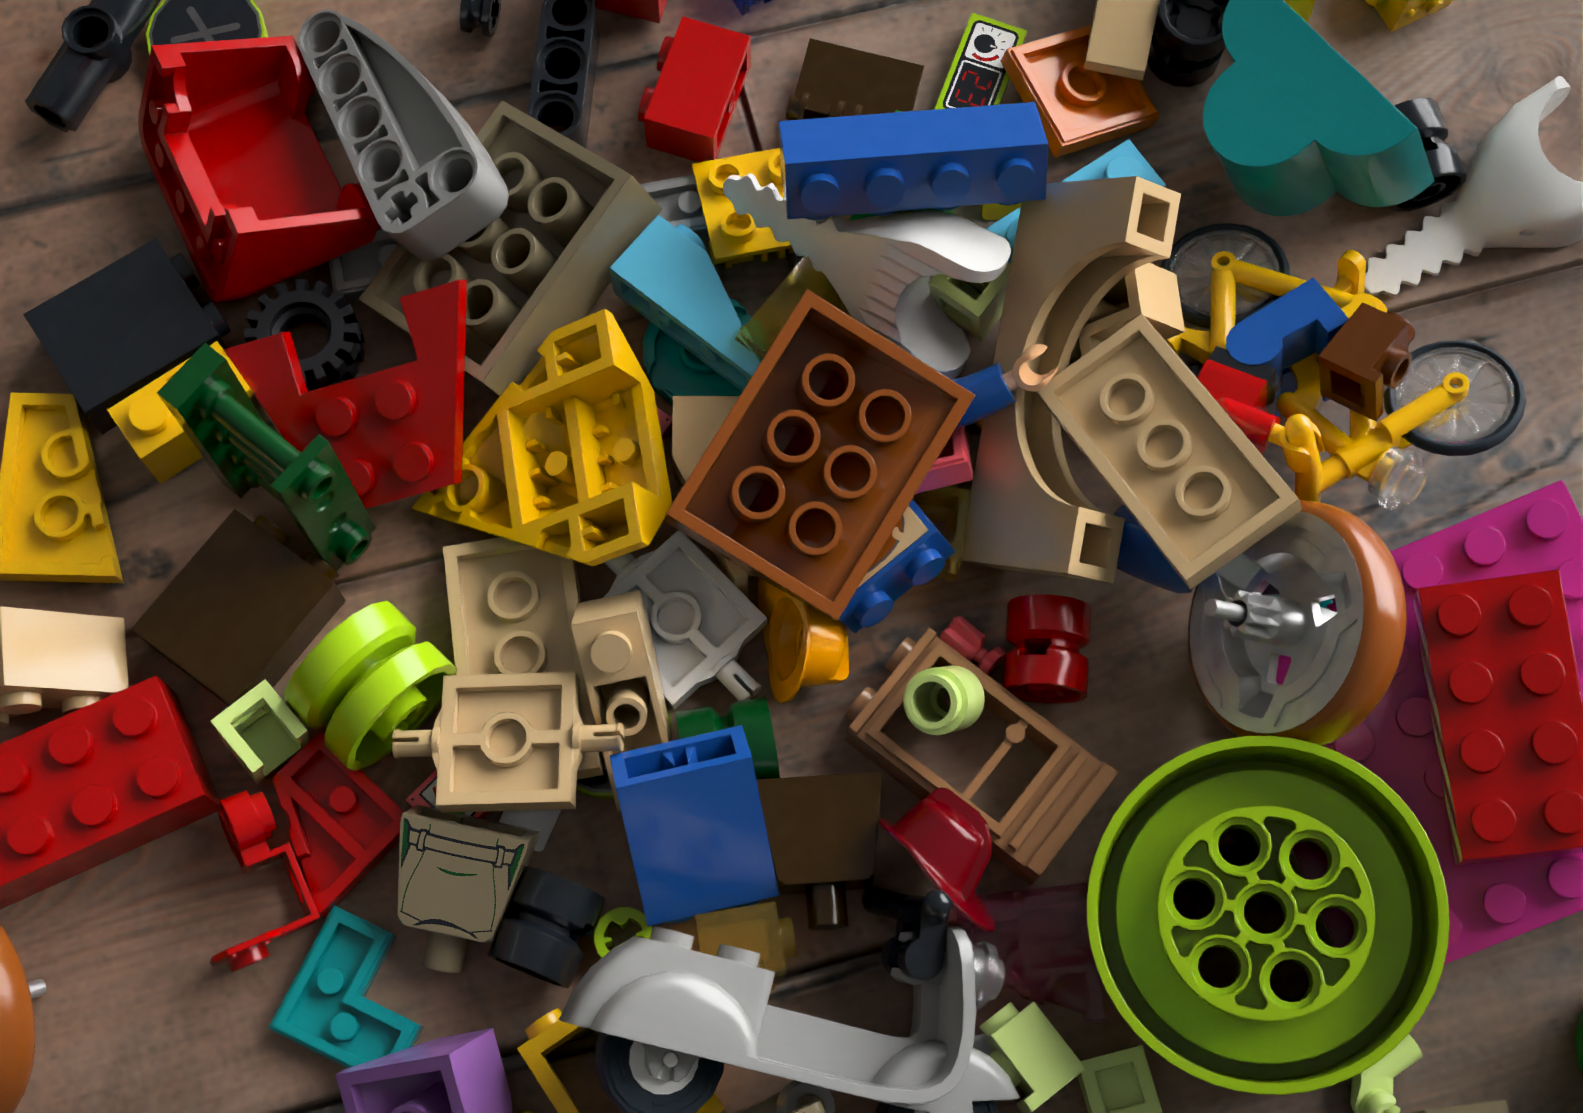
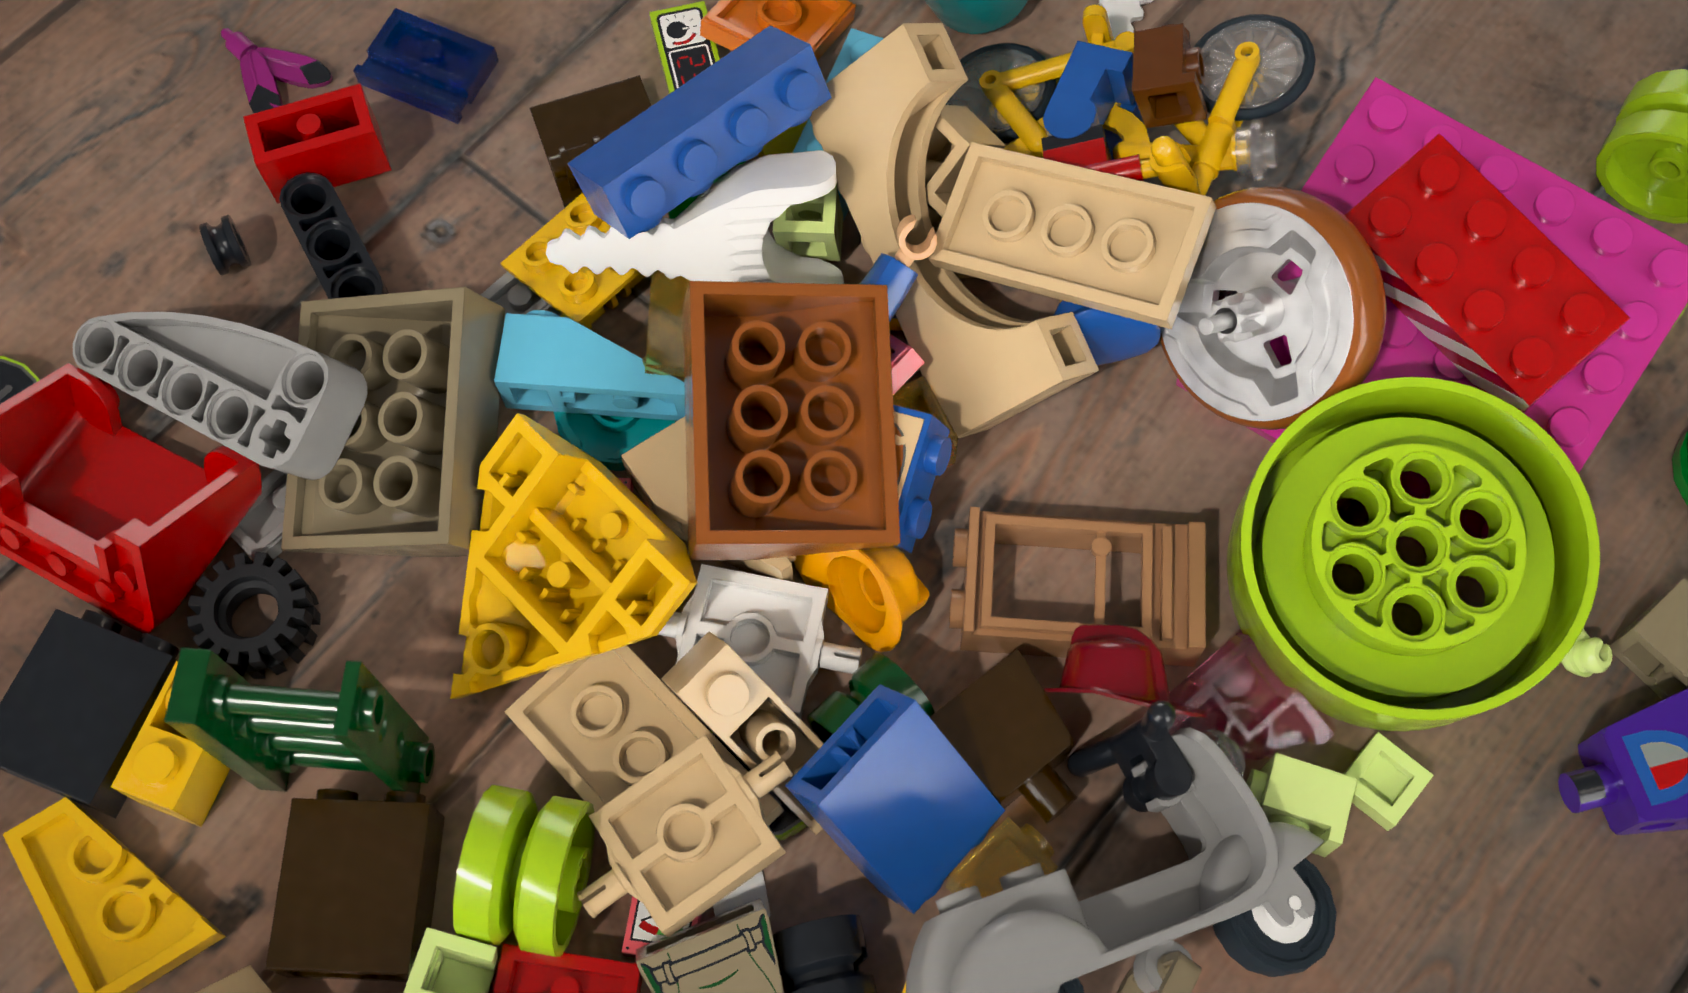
camera: 30 degrees left, 5 degrees down
red wing [224,280,467,509] -> none
lime bush [594,907,653,958] -> none
red brick [638,16,751,162] -> none
yellowish green brick [903,665,985,735] -> none
coral piece [939,616,1006,676] -> none
red wheel [1002,594,1092,704] -> none

